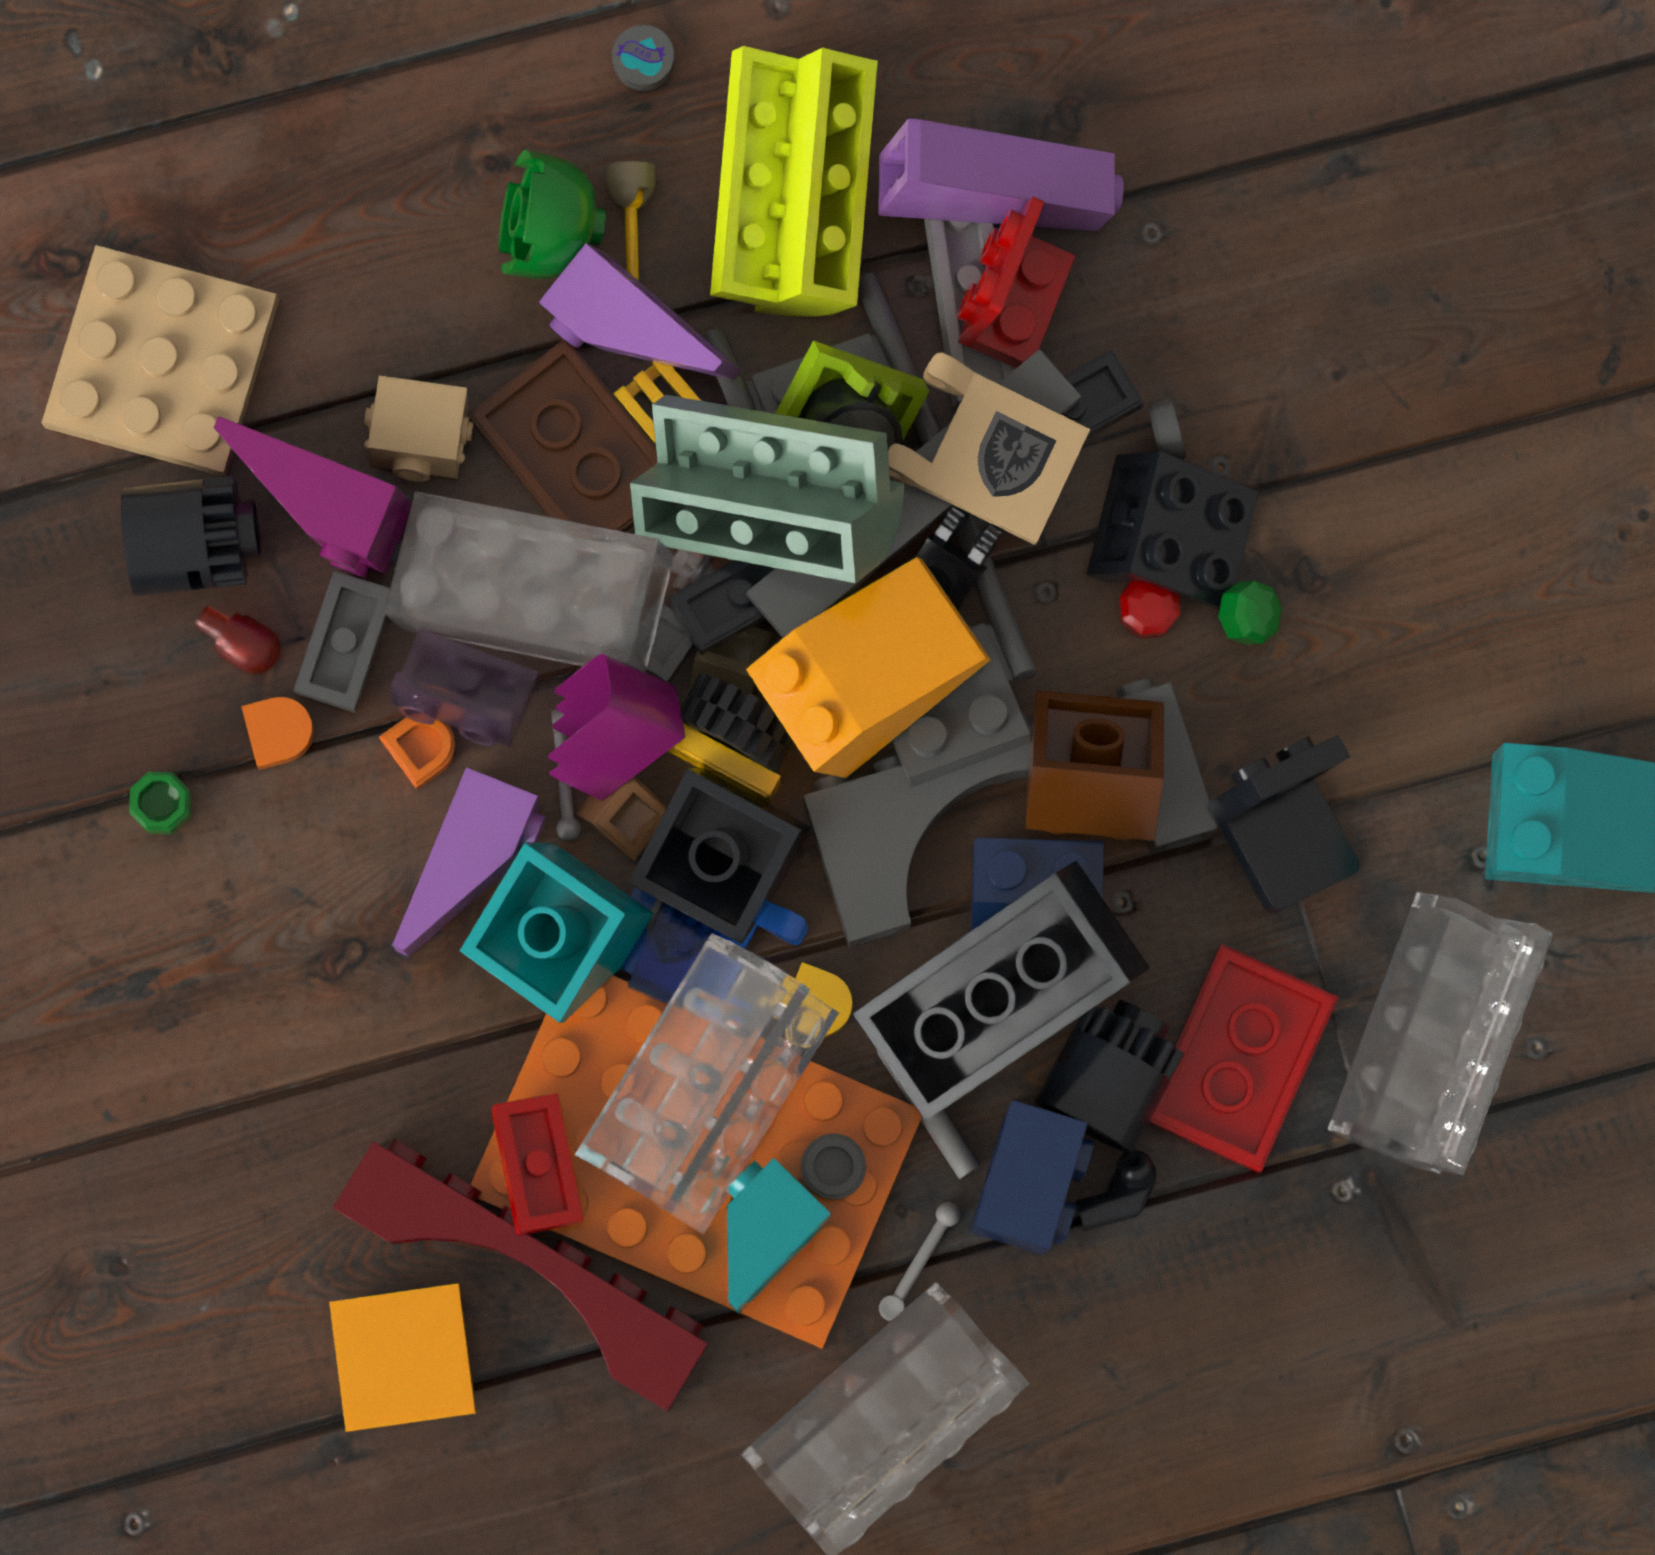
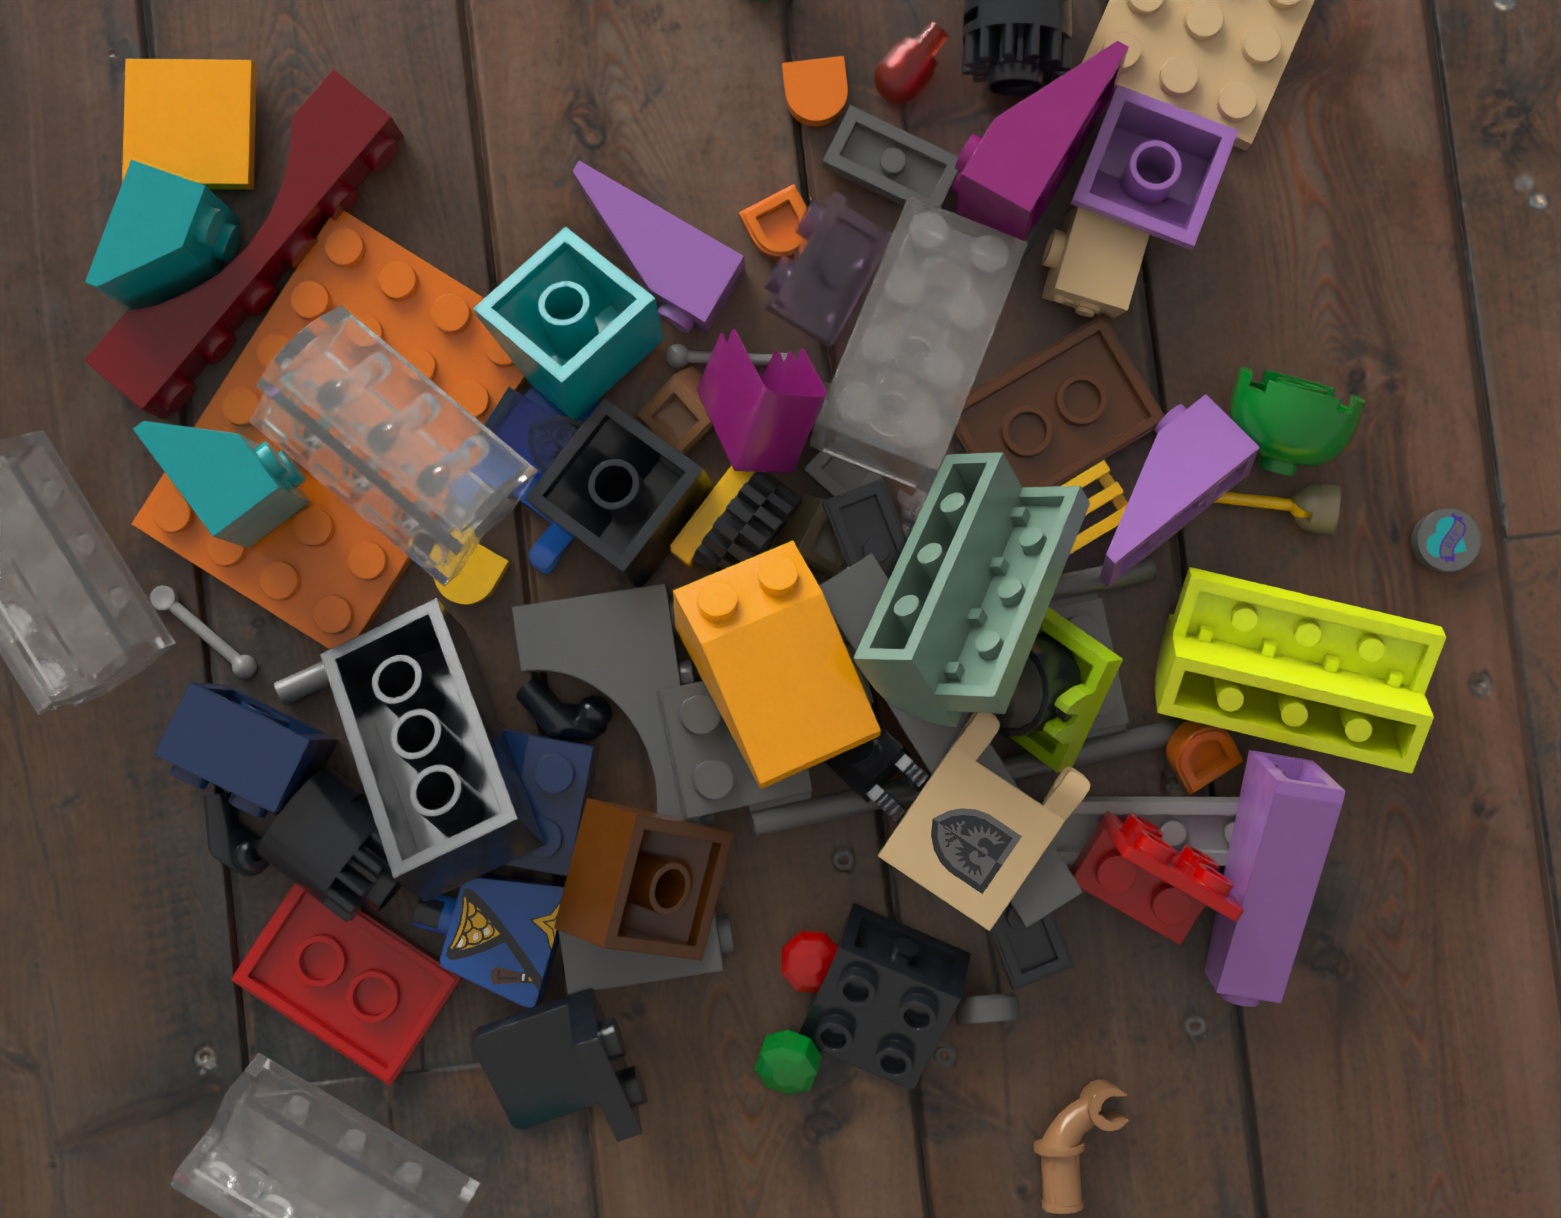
camera: 105 degrees right, 5 degrees up
red plate [491,1093,584,1236] -> none
dark grey tile [801,1134,866,1200] -> none
none -> teal slope [85,160,241,311]
none -> blue torso [413,873,565,1009]
none -> black arm [516,677,612,741]
none -> medium nougat piece [1034,1079,1129,1214]
none -> medium lavender slope [1070,85,1238,251]
none -> orange tile [1166,720,1243,795]

